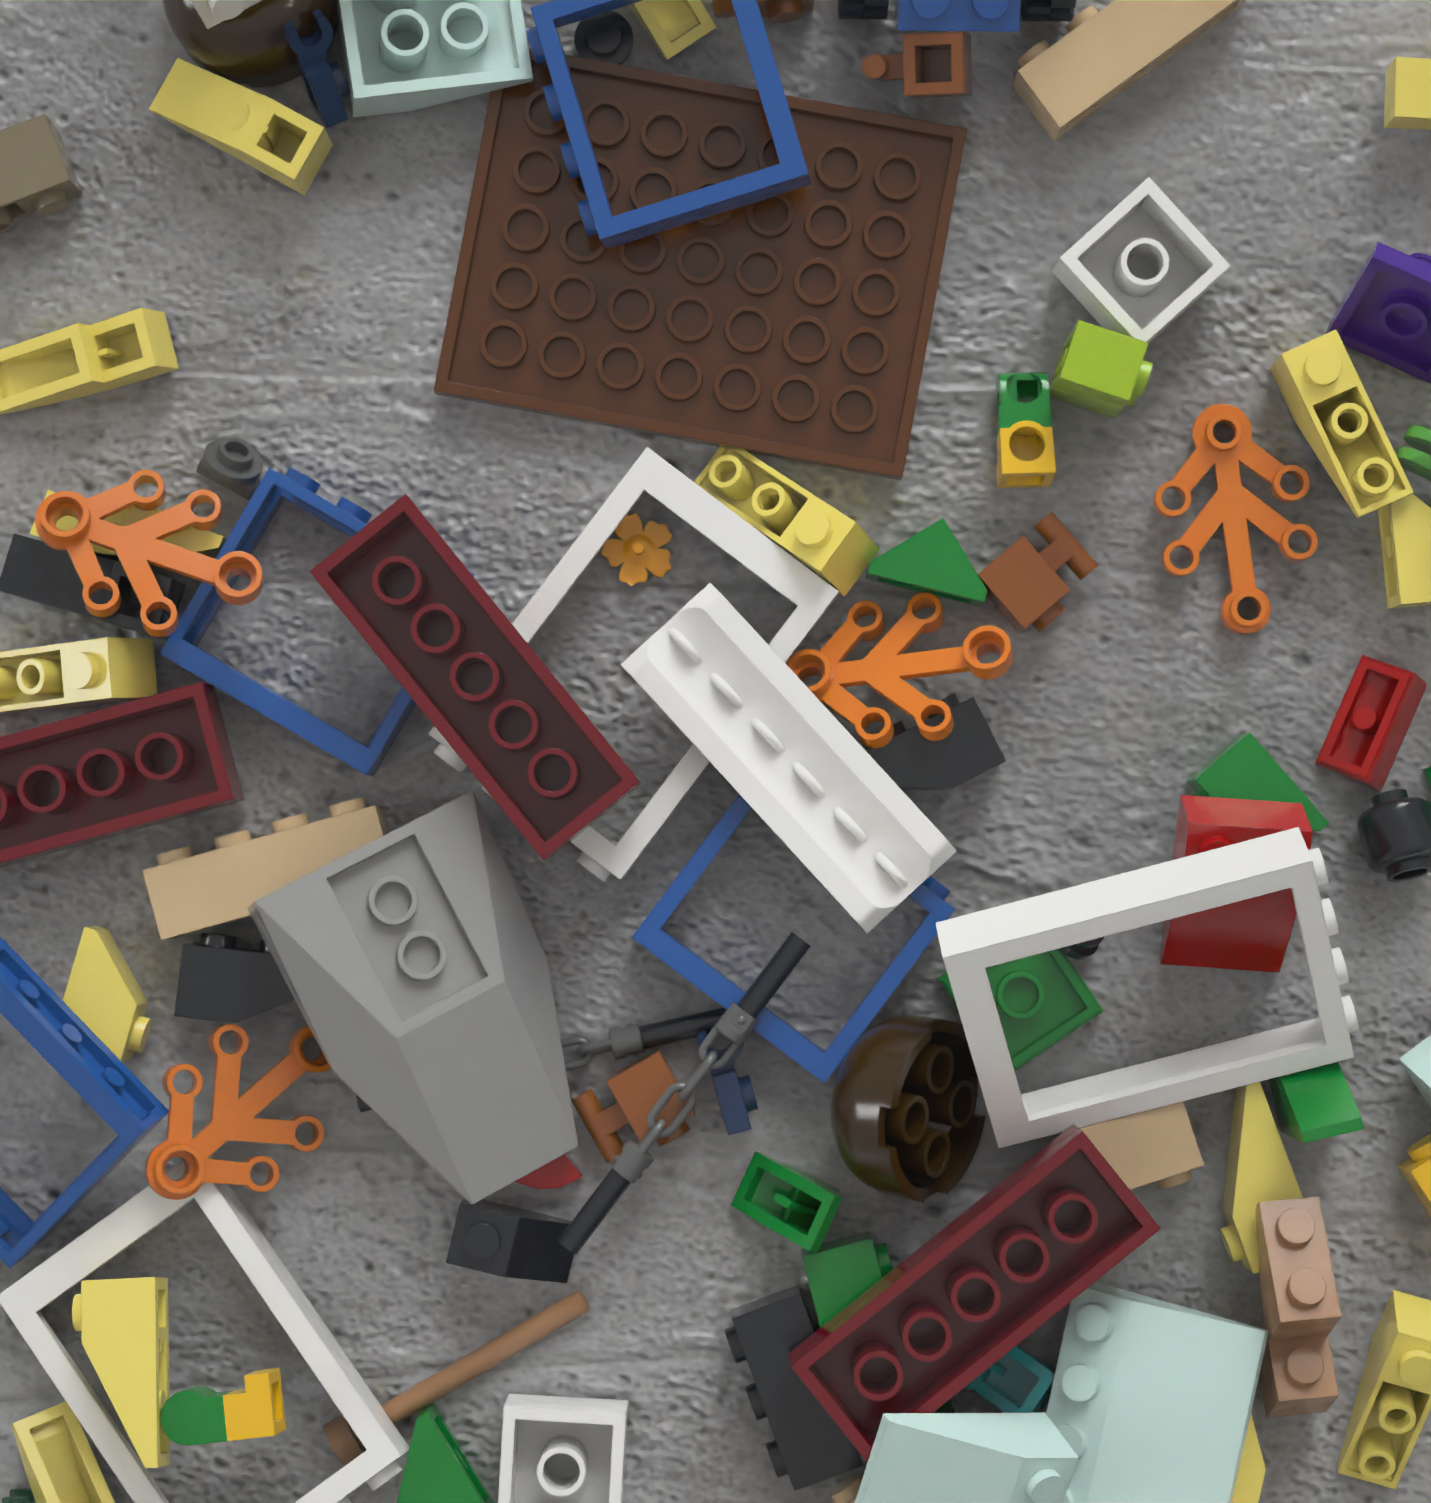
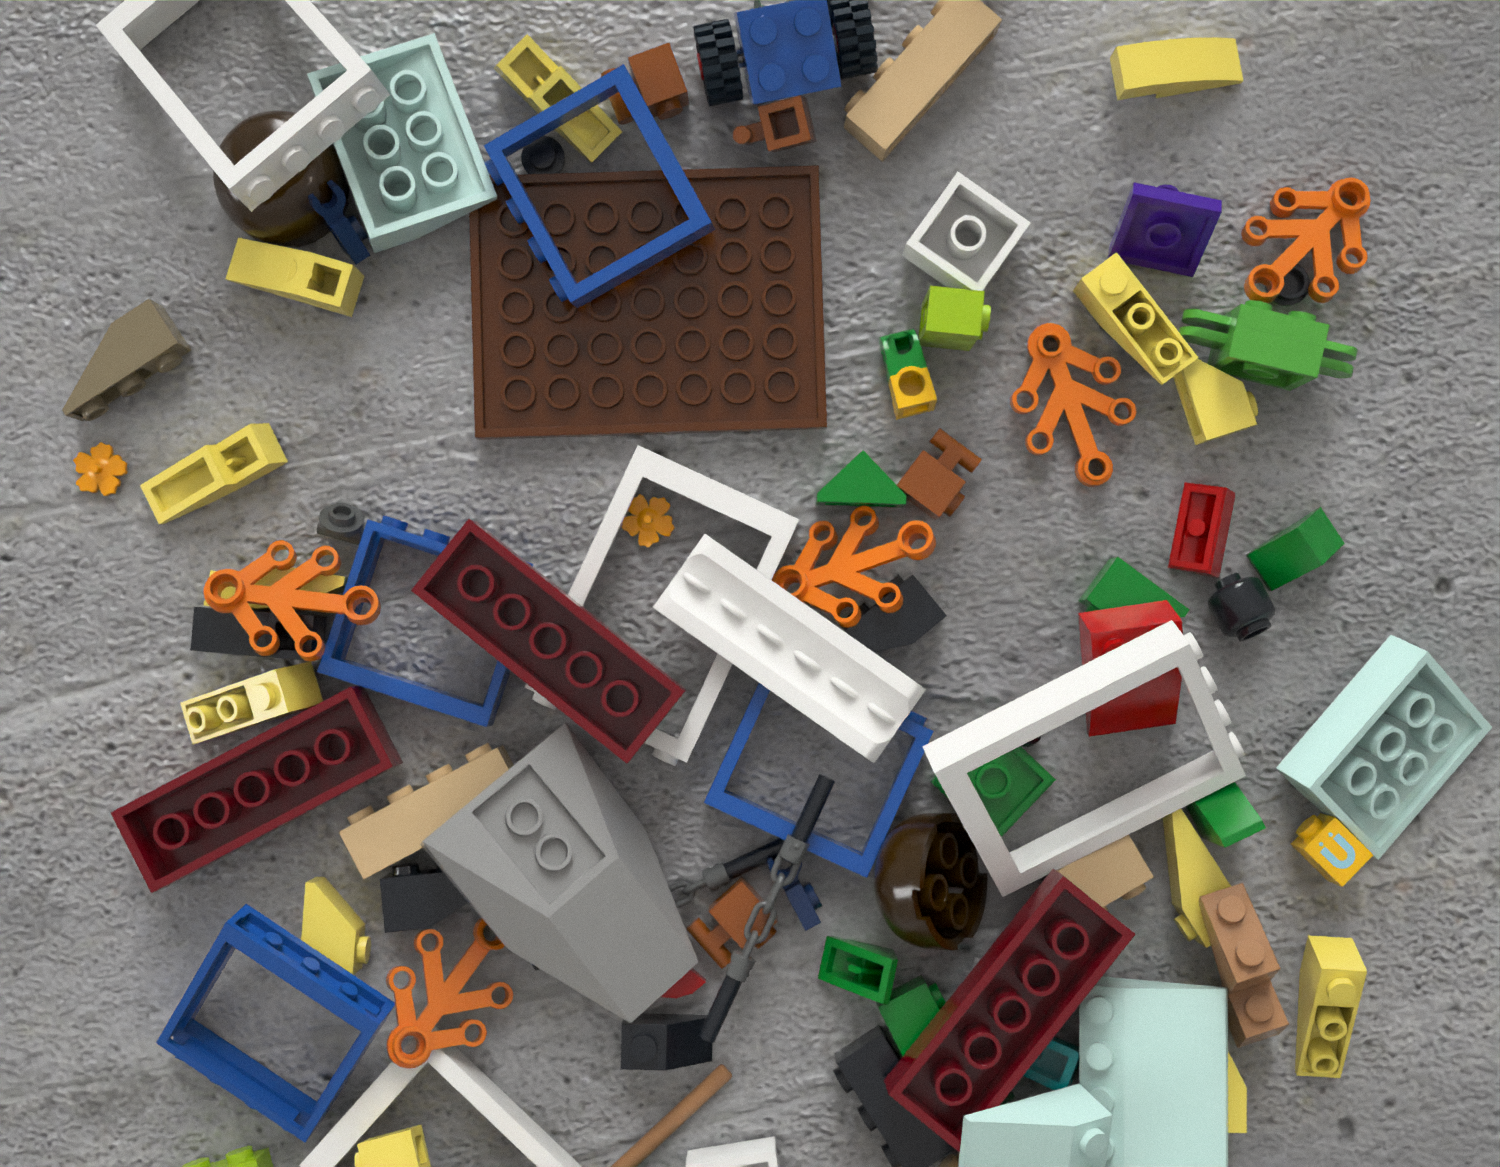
camera: 15 degrees left, 0 degrees up
light yellow slope [694,447,880,597] -> none

